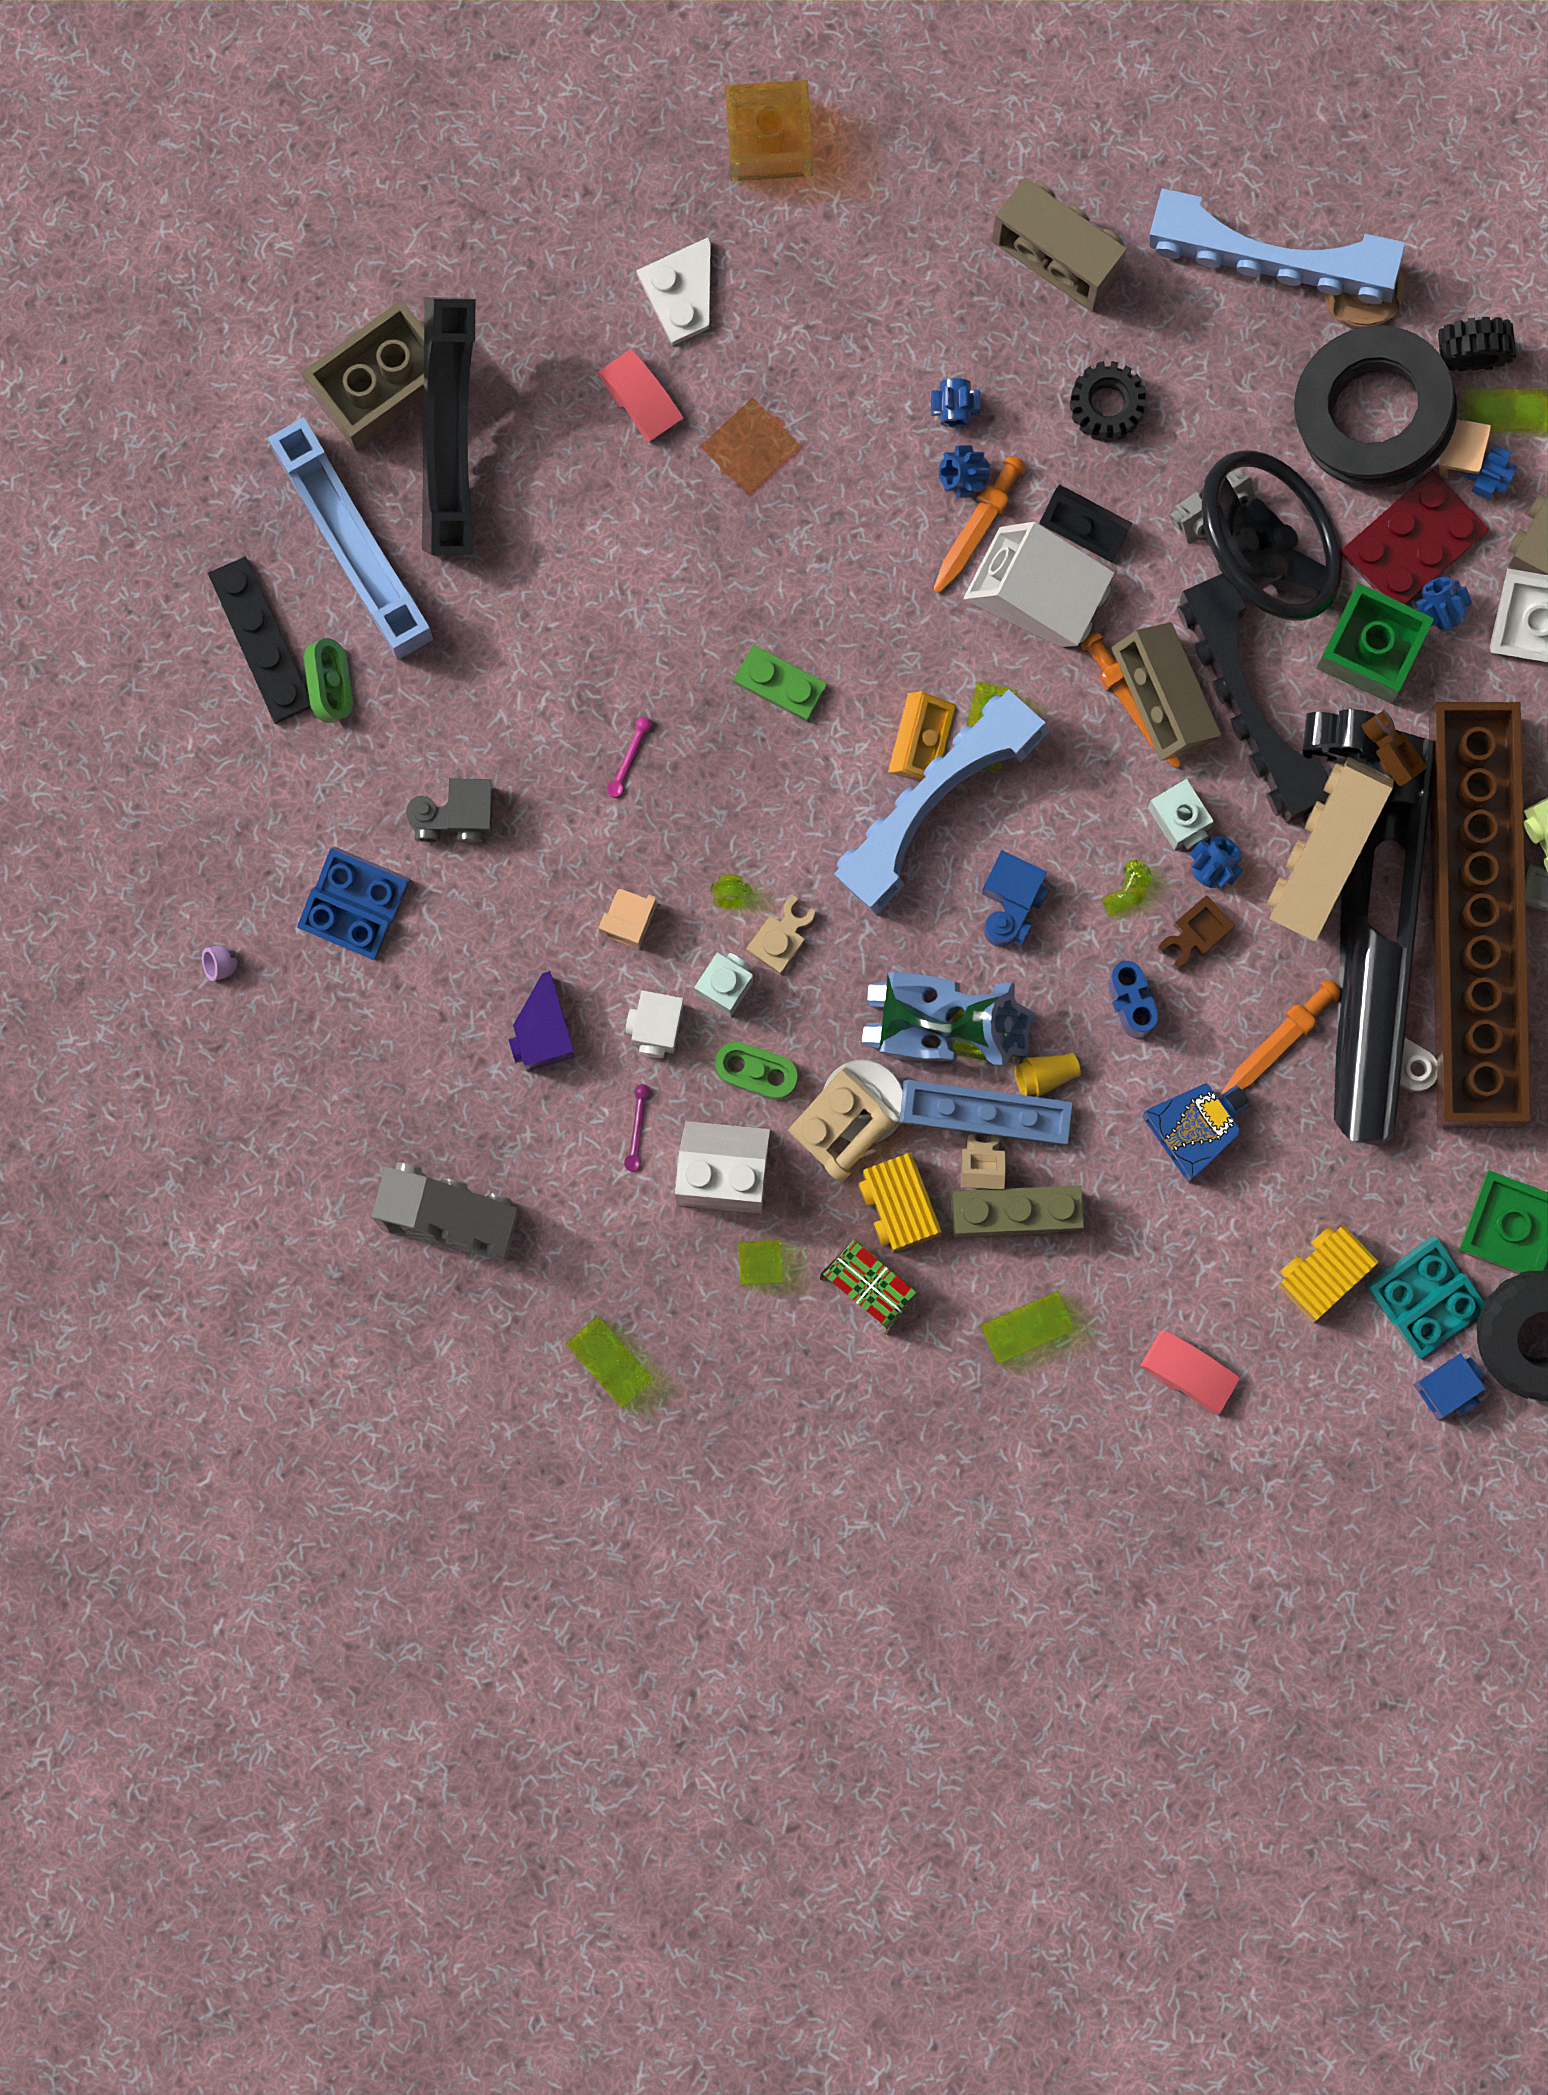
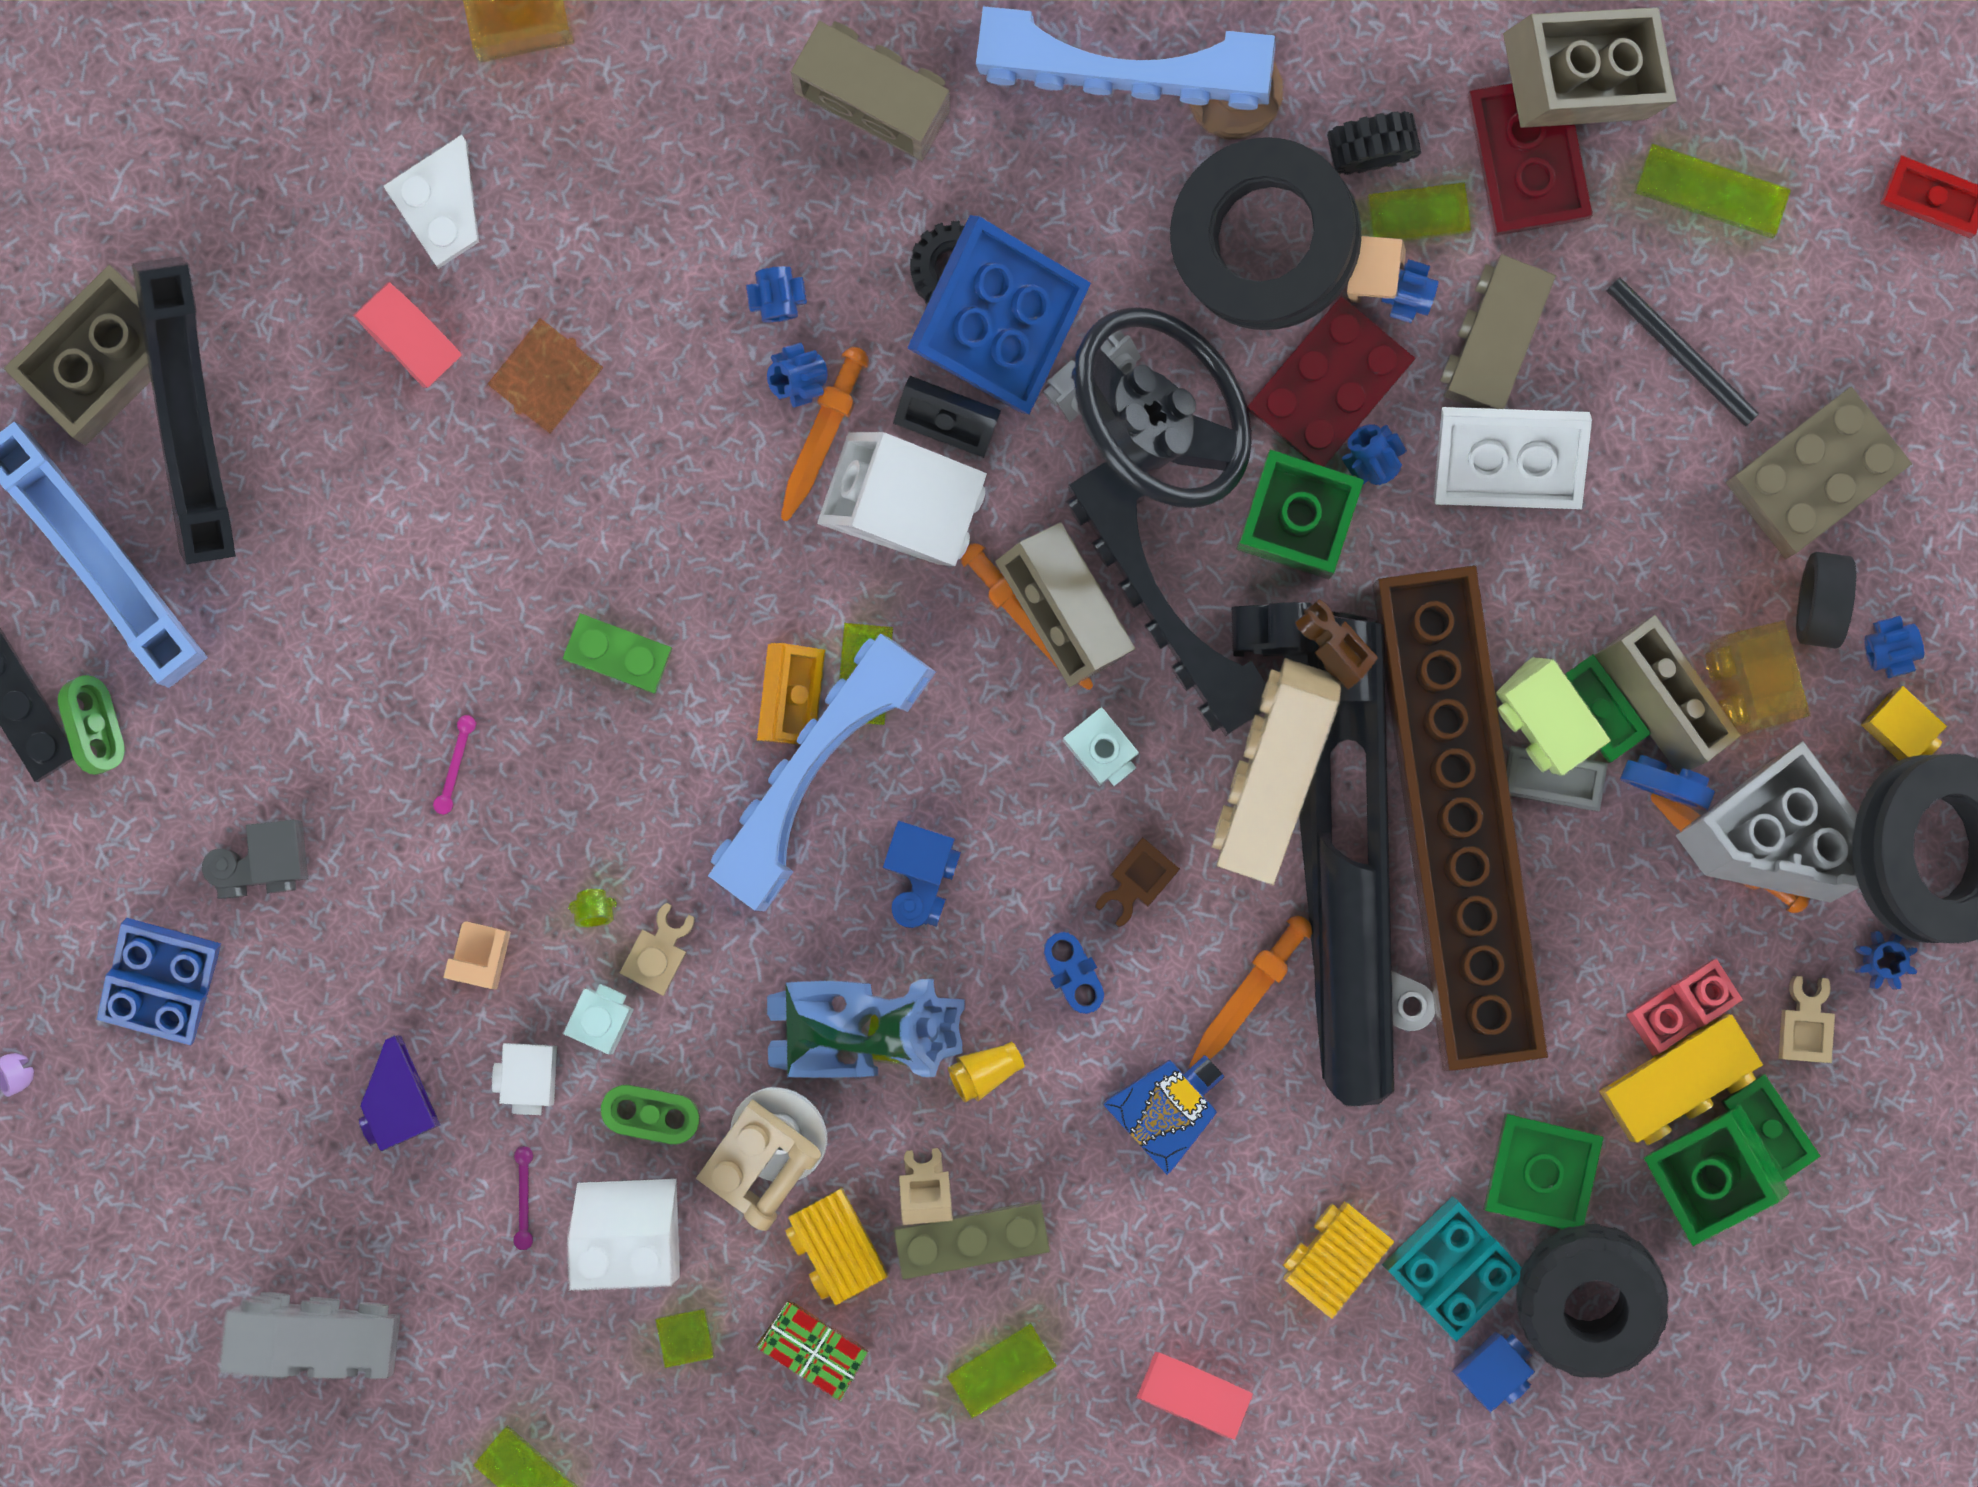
camera: 10 degrees left, 5 degrees up
medium blue plate [899,1080,1072,1145] -> none
clear neon green arm [1101,859,1152,917] -> none
blue gear [1190,836,1243,888] -> none
none -> blue plate [907,215,1091,415]

